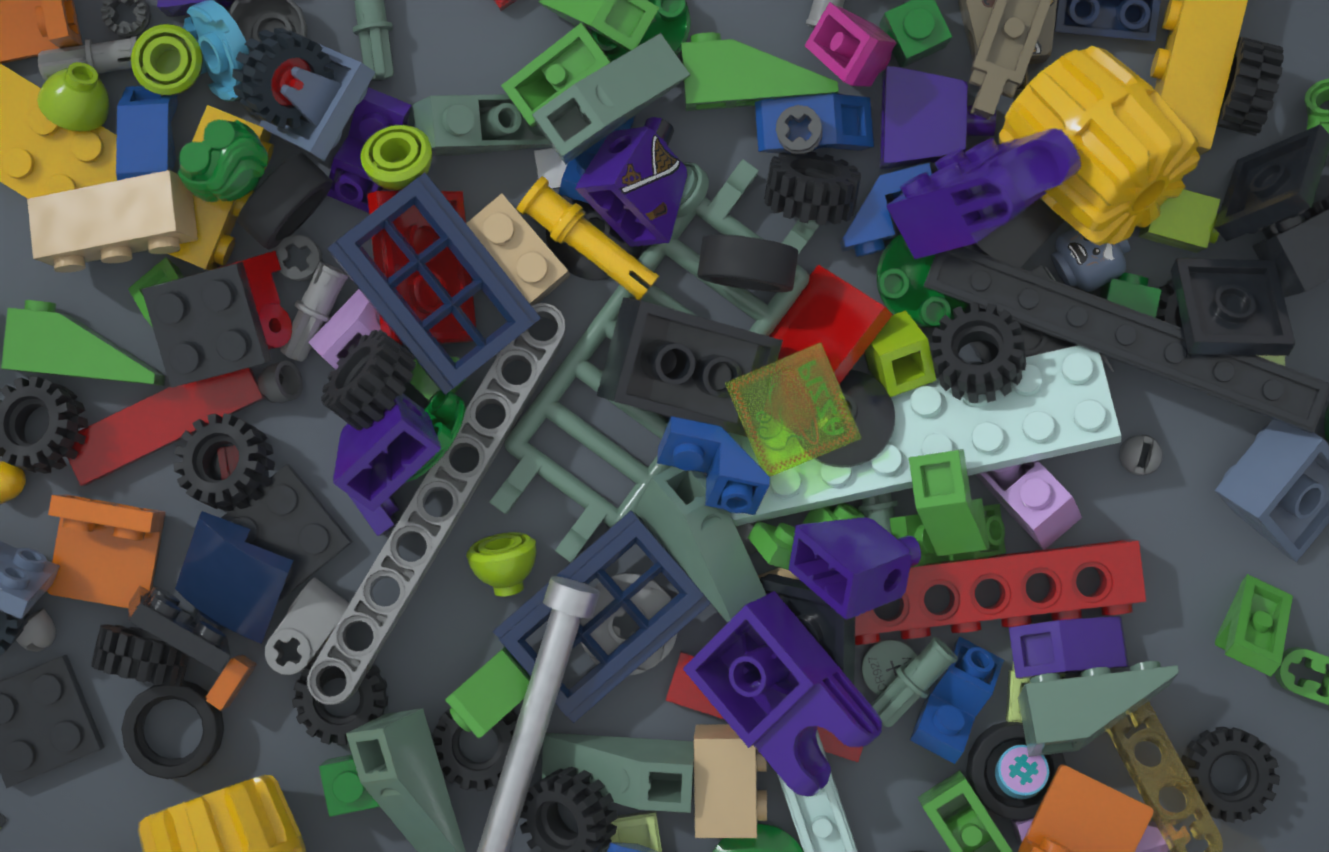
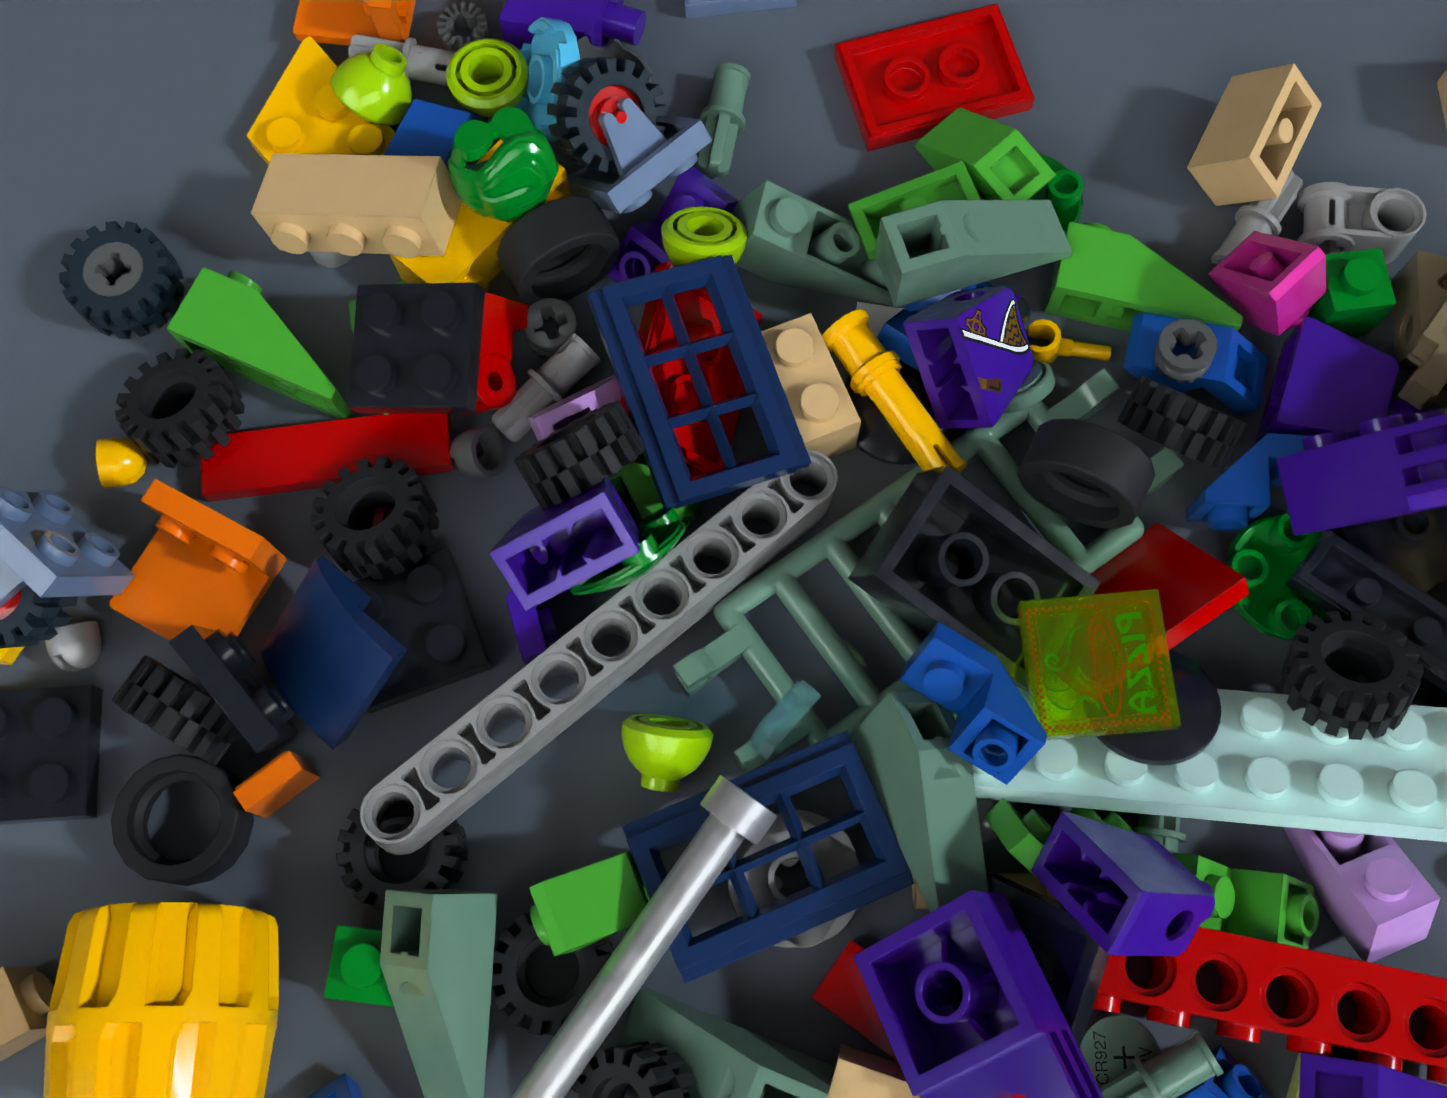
camera: 20 degrees right, 15 degrees down
light grey piece [265,577,350,675] -> none
lime brick [865,310,936,397] -> none
bright green slope [908,449,990,556] -> none
none -> clear light blue tile [749,680,821,760]
none -> yellow hand [1028,319,1111,364]

